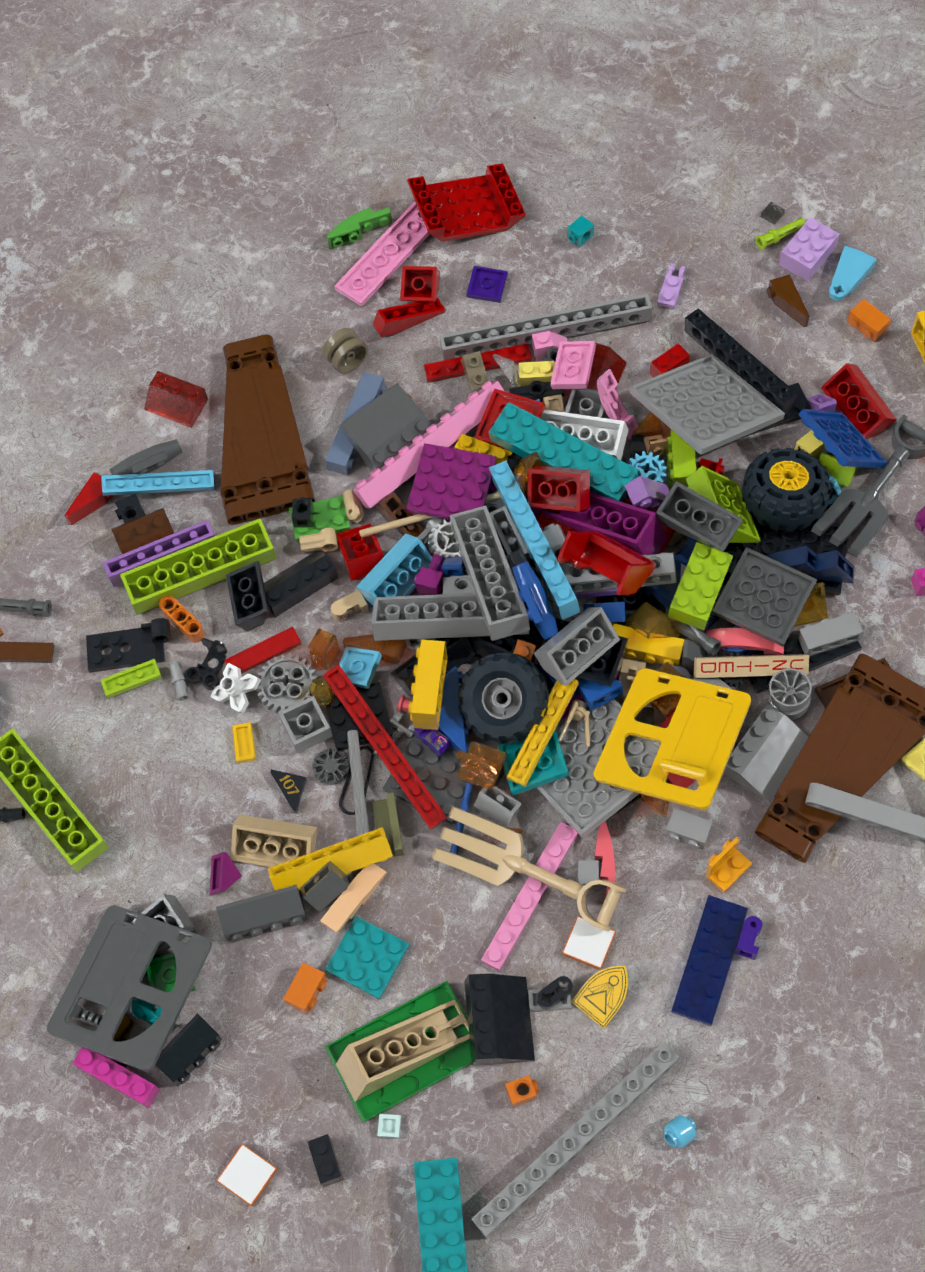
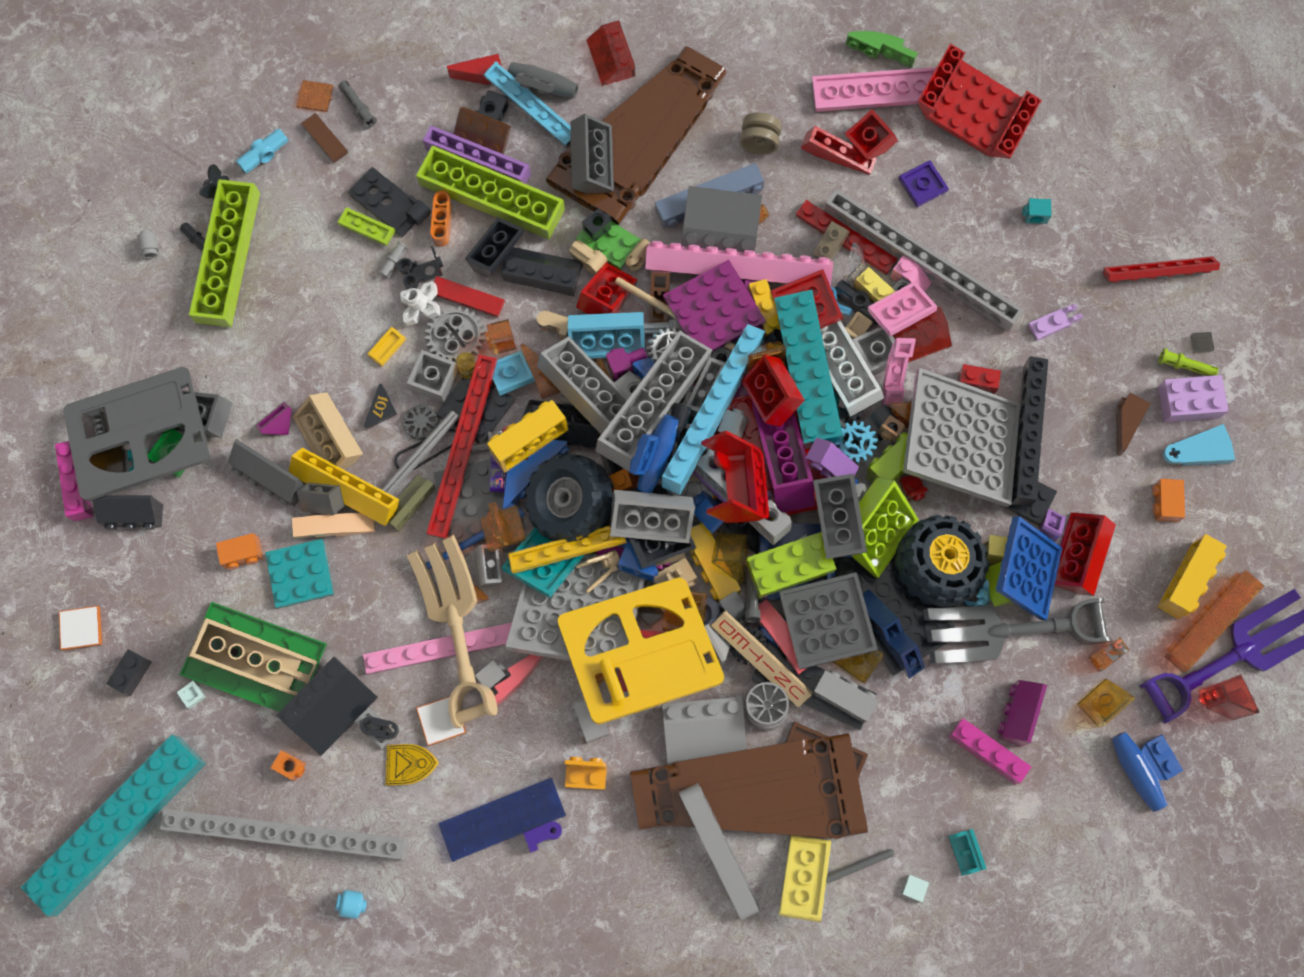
camera: 45 degrees right, 10 degrees up
none -> dark grey slope [570,114,614,193]
none -> red plate [1103,256,1220,283]

